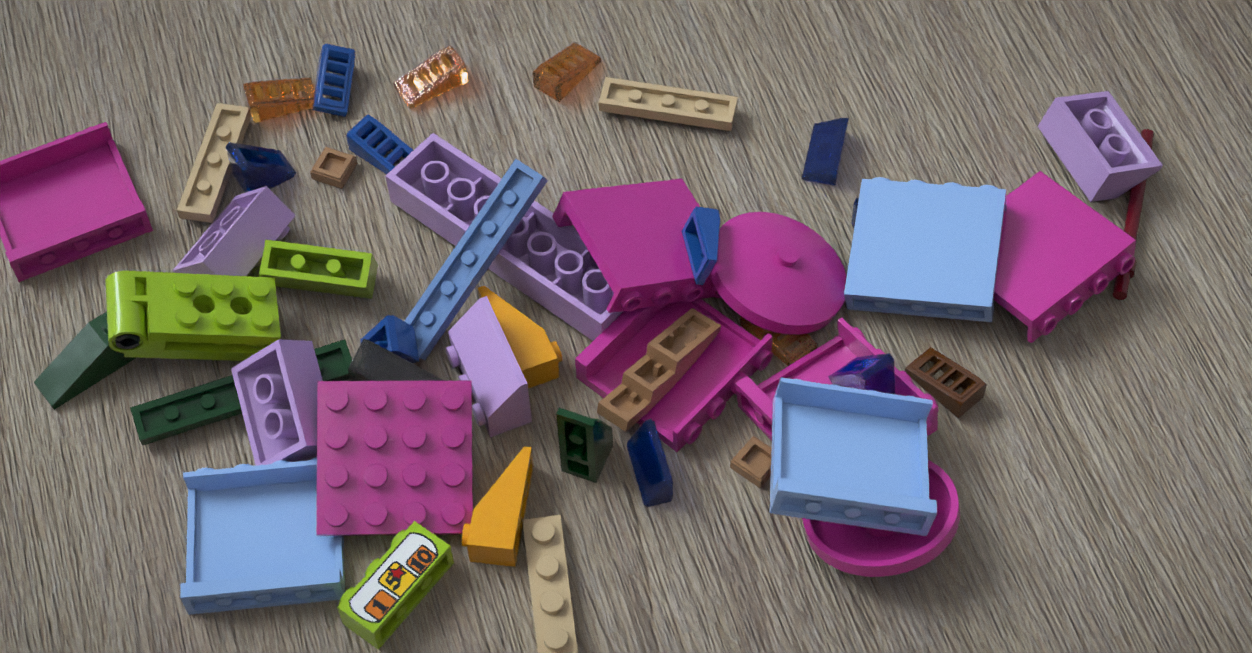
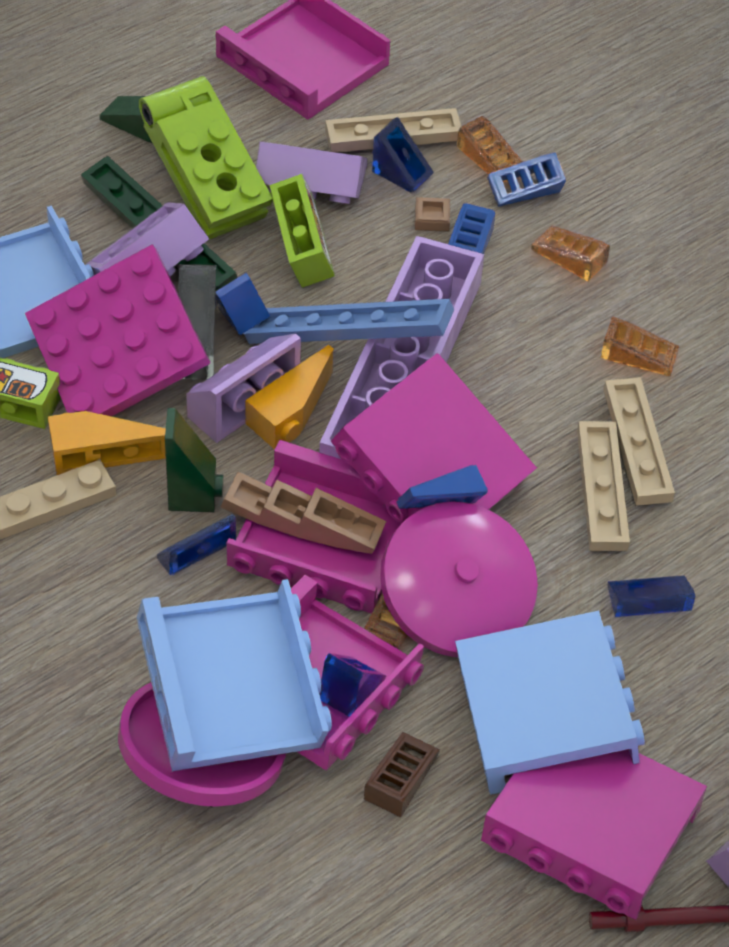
camera: 65 degrees right, 5 degrees down
none -> tan plate [577,421,630,551]

